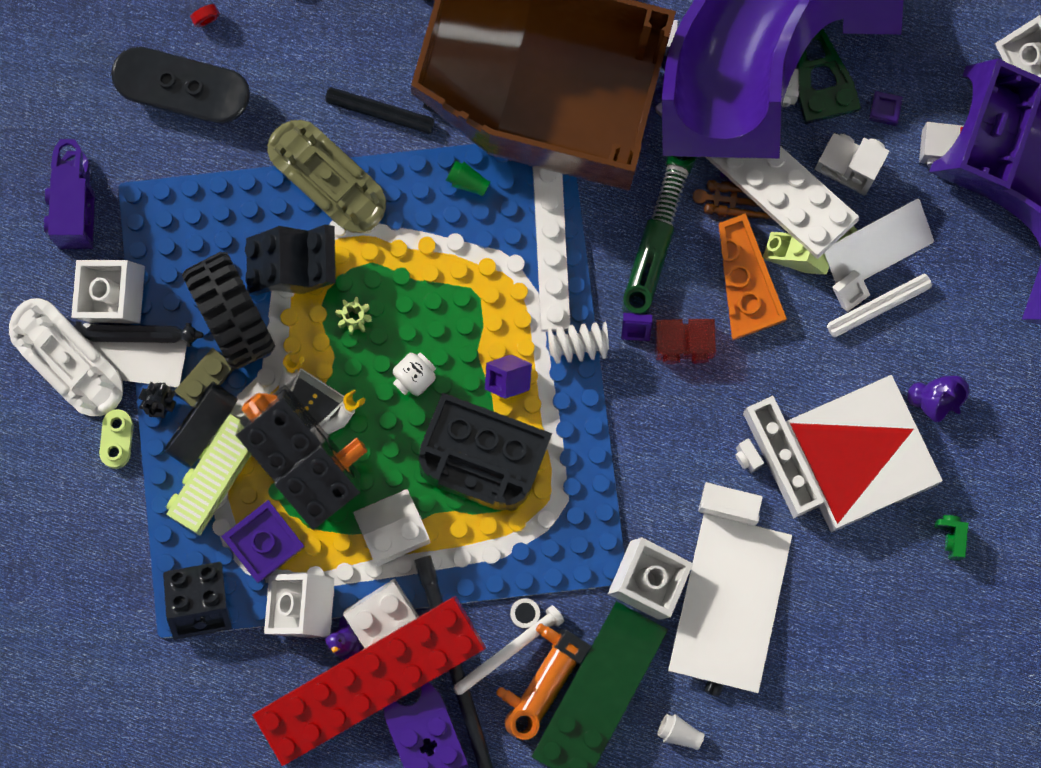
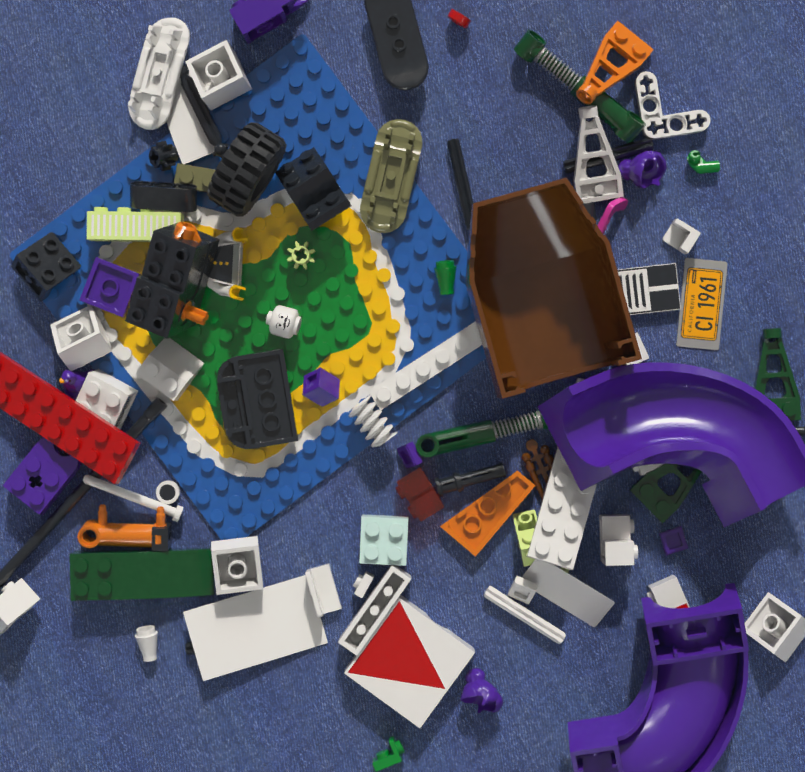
camera: 60 degrees right, 10 degrees up
yellowish green plate [99,409,133,469] -> none
none -> light aqua brick [359,514,409,566]
none -> black pin [434,462,506,498]

